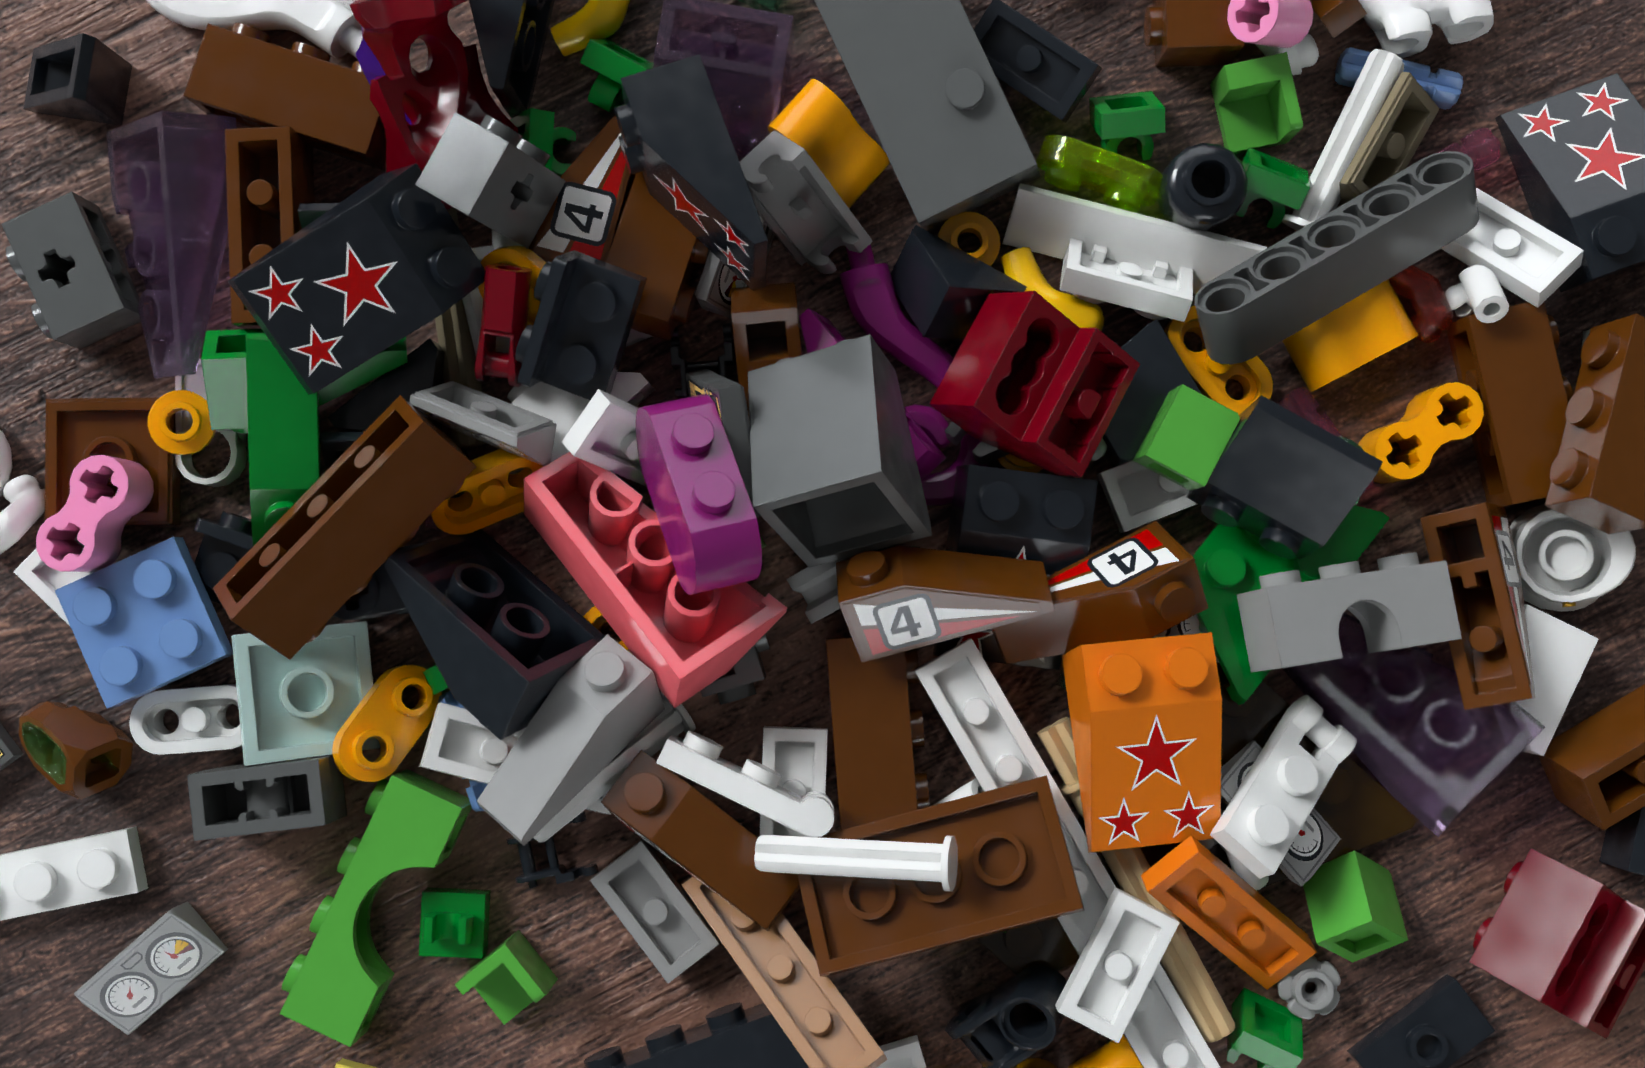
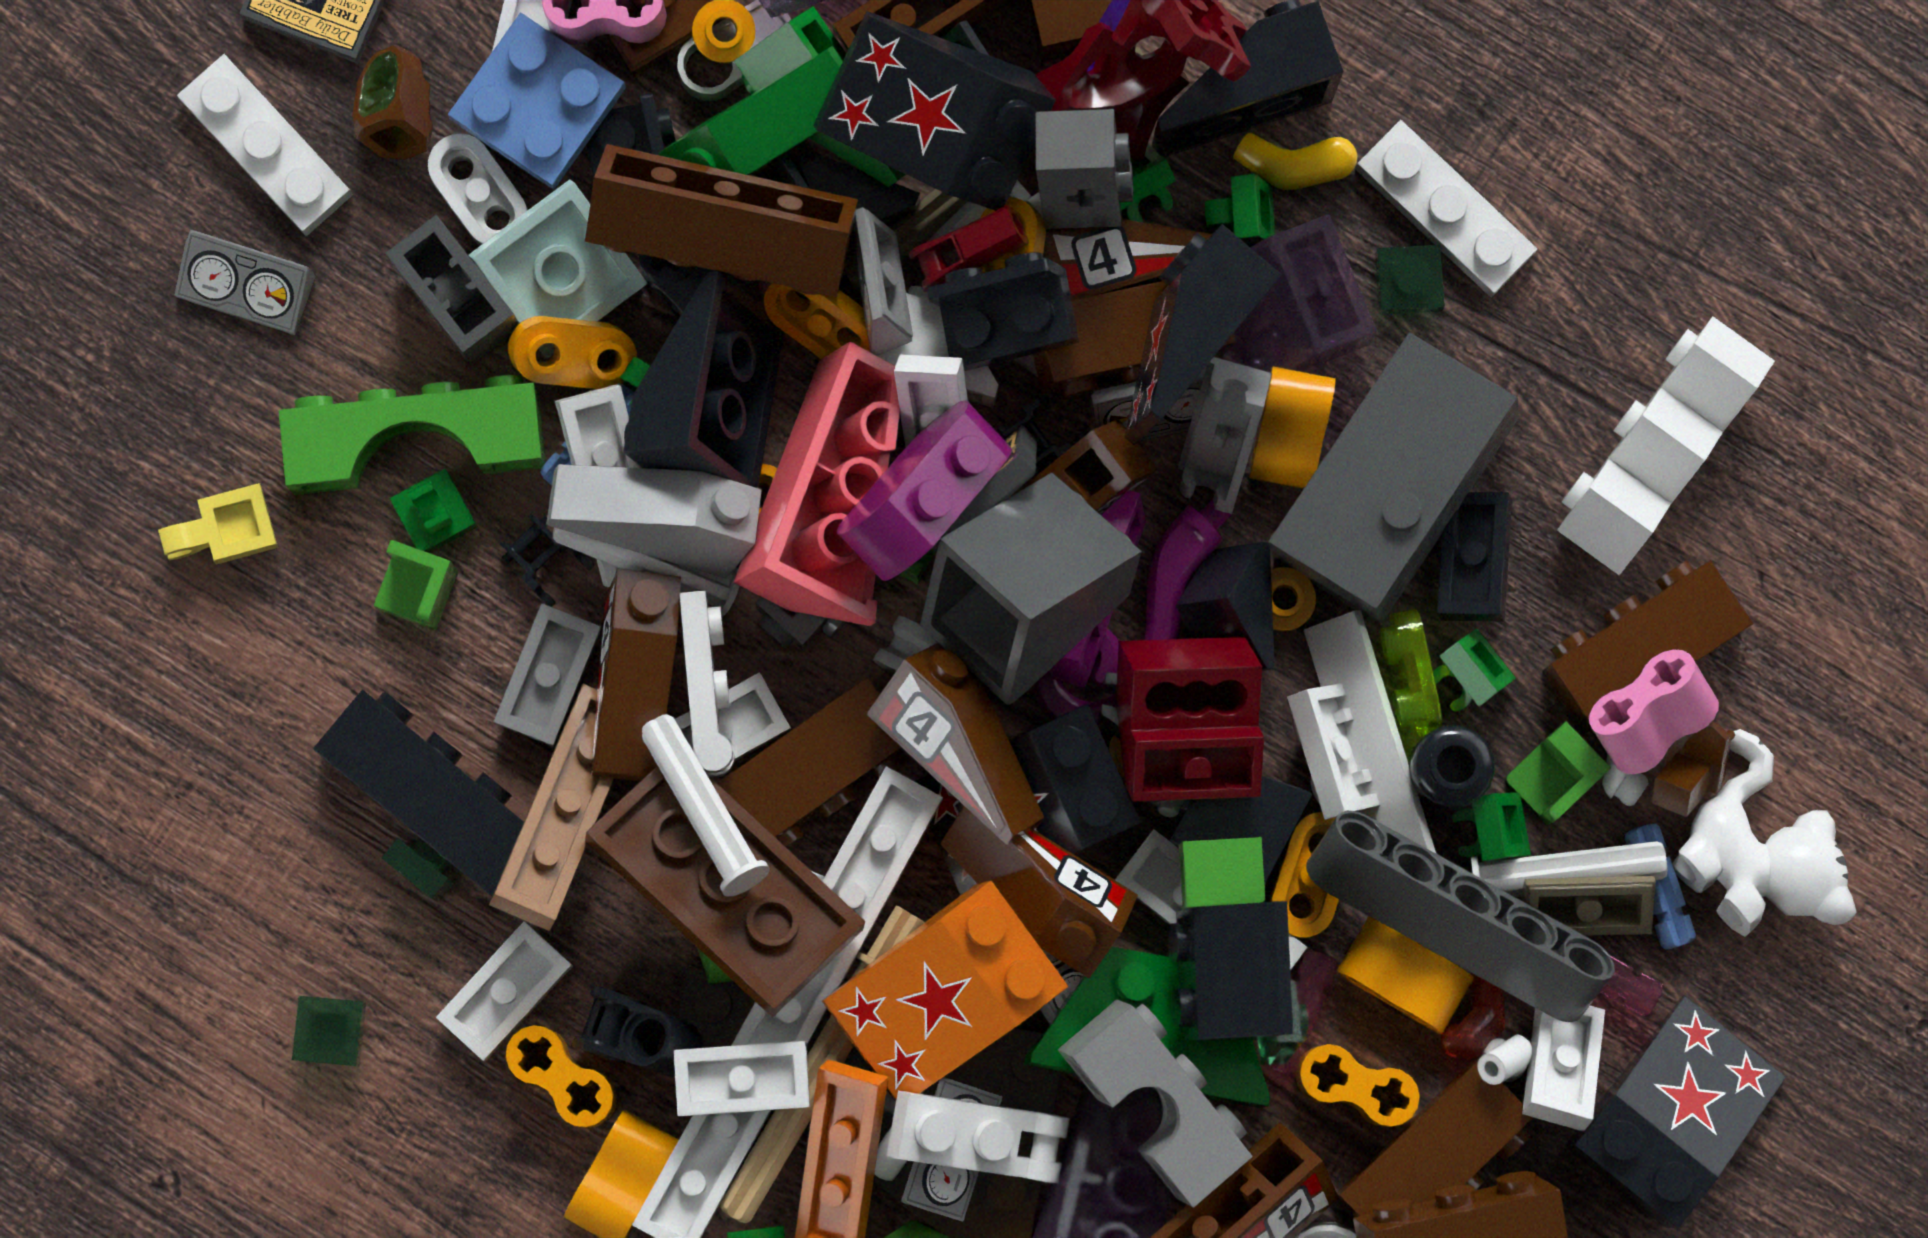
camera: 50 degrees right, 5 degrees down
yellow arm [1001,247,1104,331] -> none

